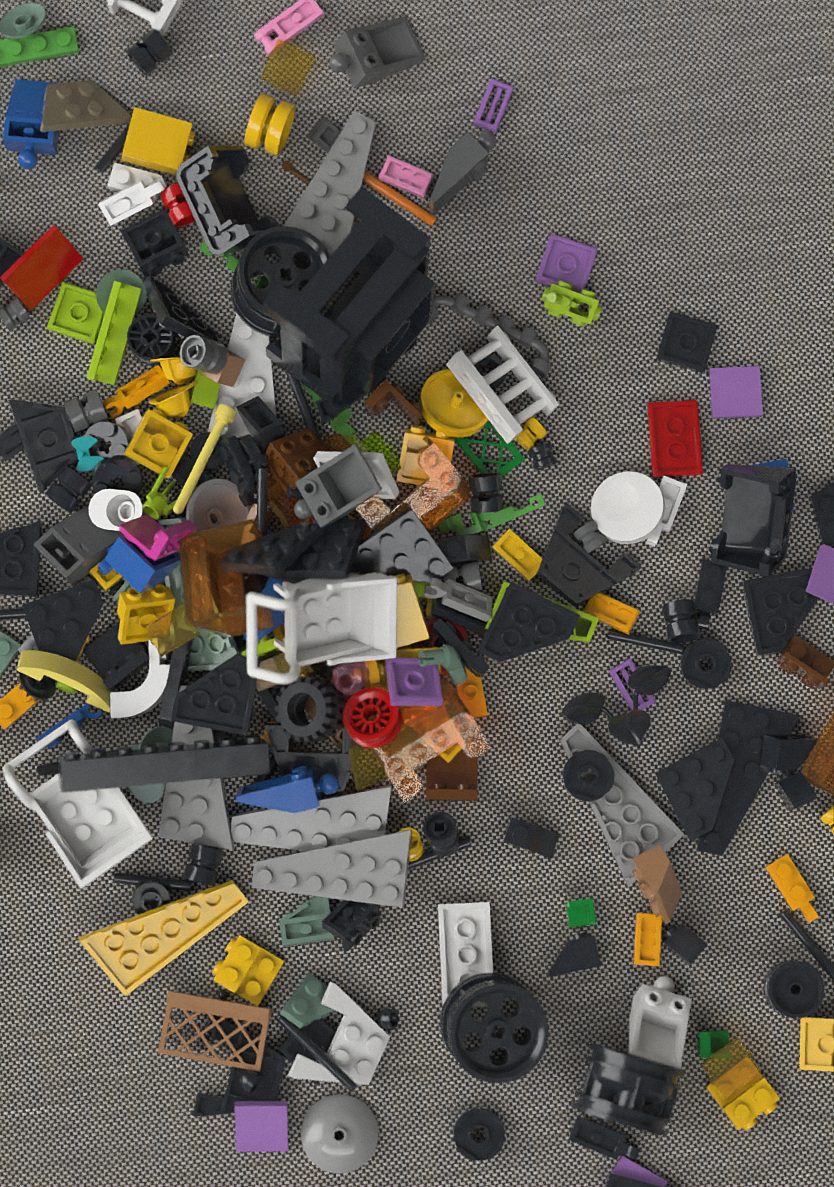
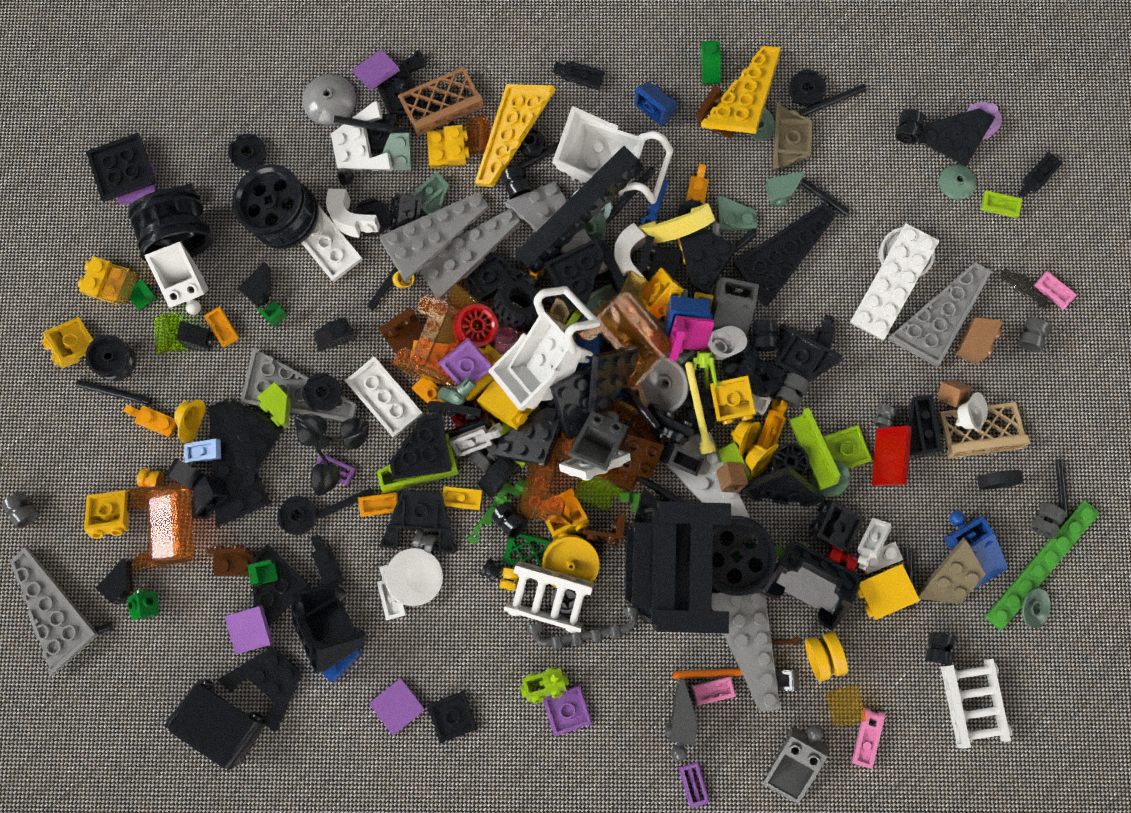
camera: 150 degrees right, 5 degrees down
teal piece [71,436,105,472] -> none
dark grey wheel [180,335,228,374] -> none
blue slope [236,766,339,814] -> none
black wheel [423,811,461,857] -> none
medium nougat slope [632,845,682,924] -> none
red tile [647,400,703,478] -> none
black wheel [662,599,700,643] -> none
none -> clear neon green panel [154,313,185,355]
none -> yellow piece [174,399,206,444]
none -> light blue plate [184,439,221,464]
none -> green panel [247,560,279,586]
none -> lime slope [257,382,291,429]
none -> white arch [326,189,380,238]
none -> white plate [345,357,423,438]
none -> black plate [353,198,391,236]
none -> clear orange slope [467,115,490,155]
none -> black hinge [553,61,605,91]

